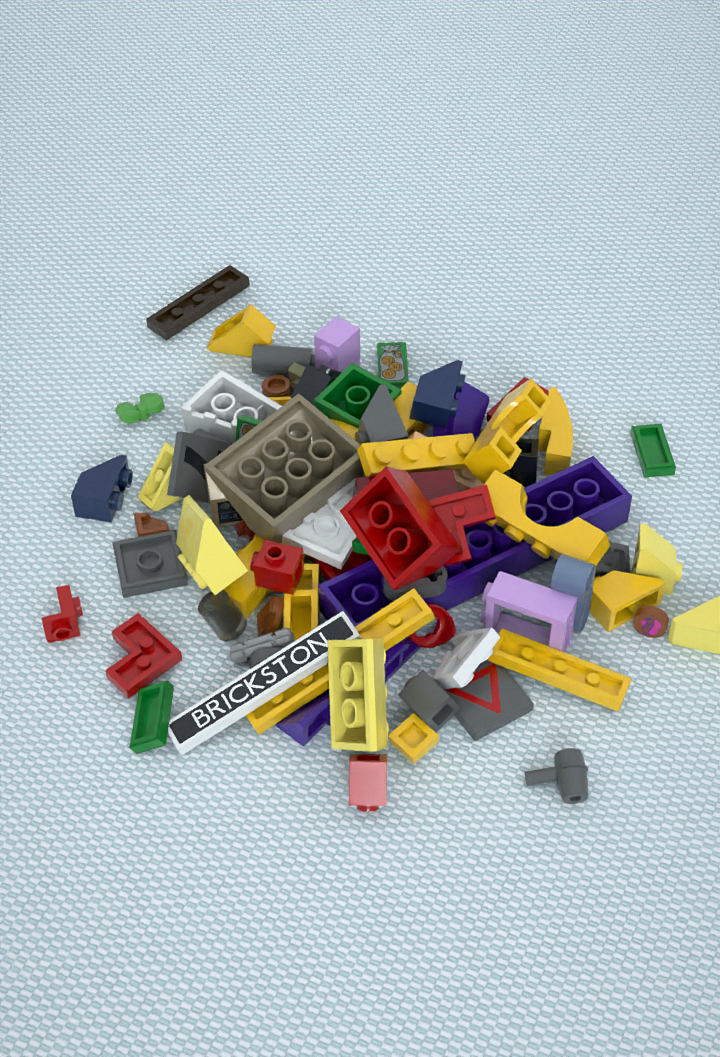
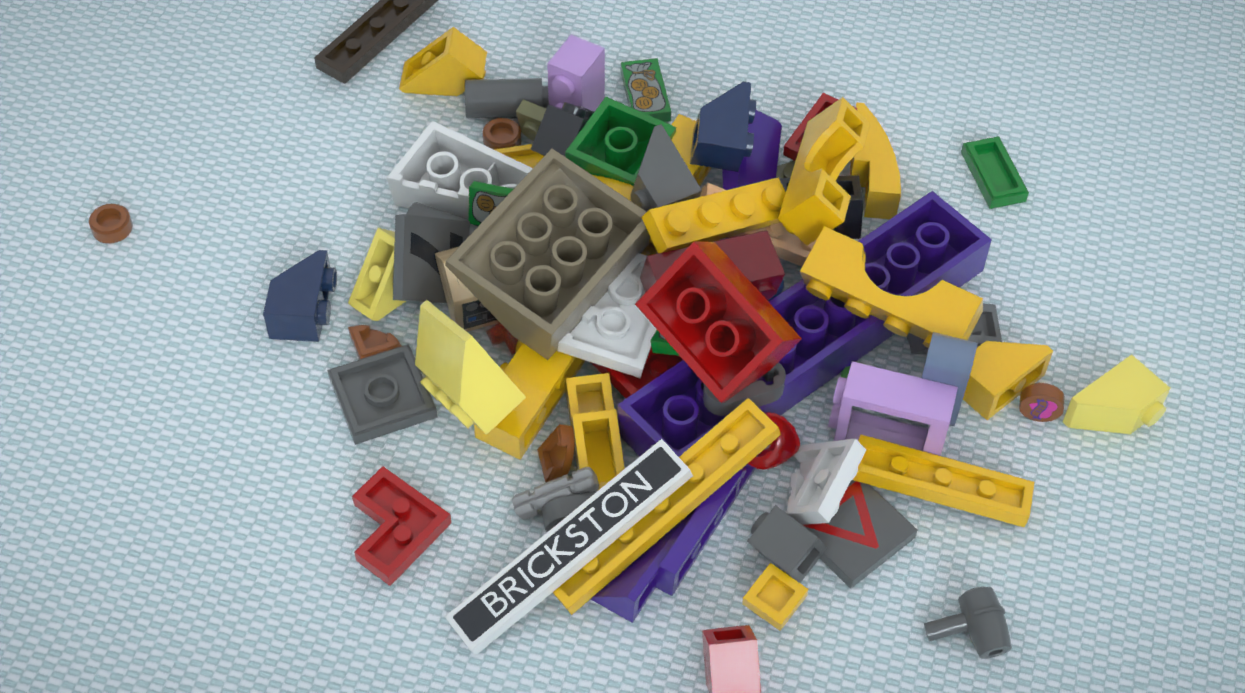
camera: 10 degrees left, 5 degrees up
red bracket [41,585,83,643] -> none
bright green piece [115,393,165,423] -> none
green tile [129,680,174,754] -> none
clear smoke brick [198,590,247,641] -> none
red brick [250,540,304,595] -> none
light yellow slope [328,638,389,752] -> none
red plate [428,485,496,567] -> none
light yellow slope [632,524,682,595] -> none

